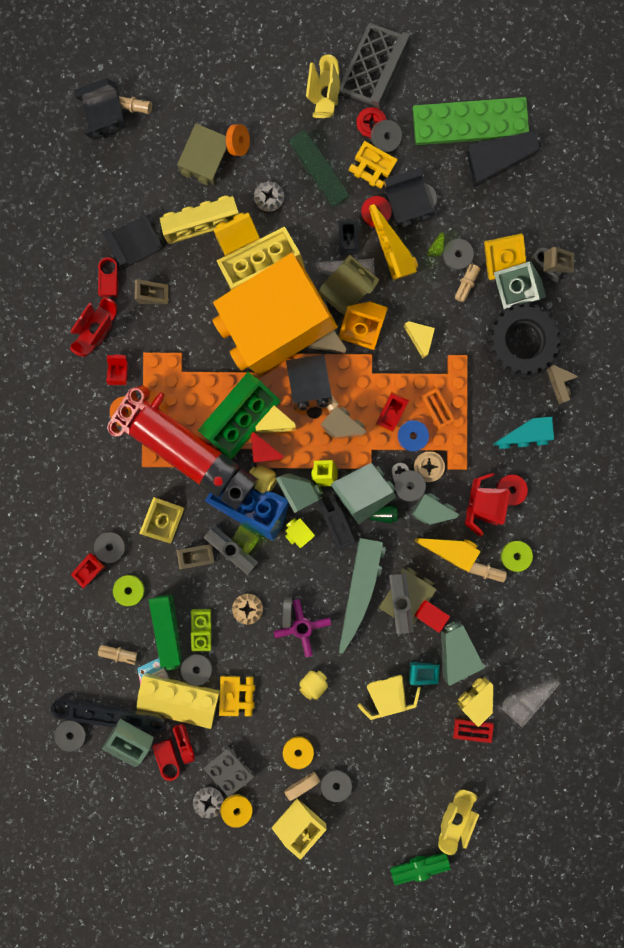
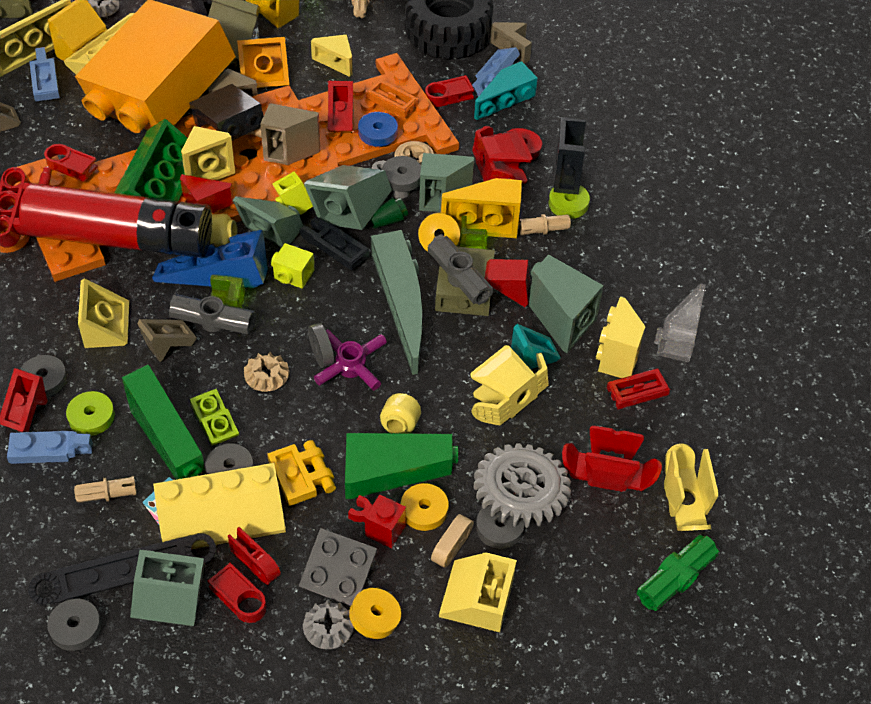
camera: 30 degrees left, 35 degrees down
none -> medium blue hinge [7,431,93,464]
none -> medium blue hinge [29,47,60,101]
none -> red piece [44,144,98,182]
none -> green slope [345,433,458,499]
none -> red brick [348,495,406,549]
none -> yellow piece [418,212,460,251]
none -> red piece [425,75,474,107]
none -> clear neon green panel [460,215,487,249]
none -> medium blue hinge [472,47,520,97]
none -> light grey gear [474,443,571,528]
none -> black panel [553,117,586,195]
none -> red piece [562,426,662,492]

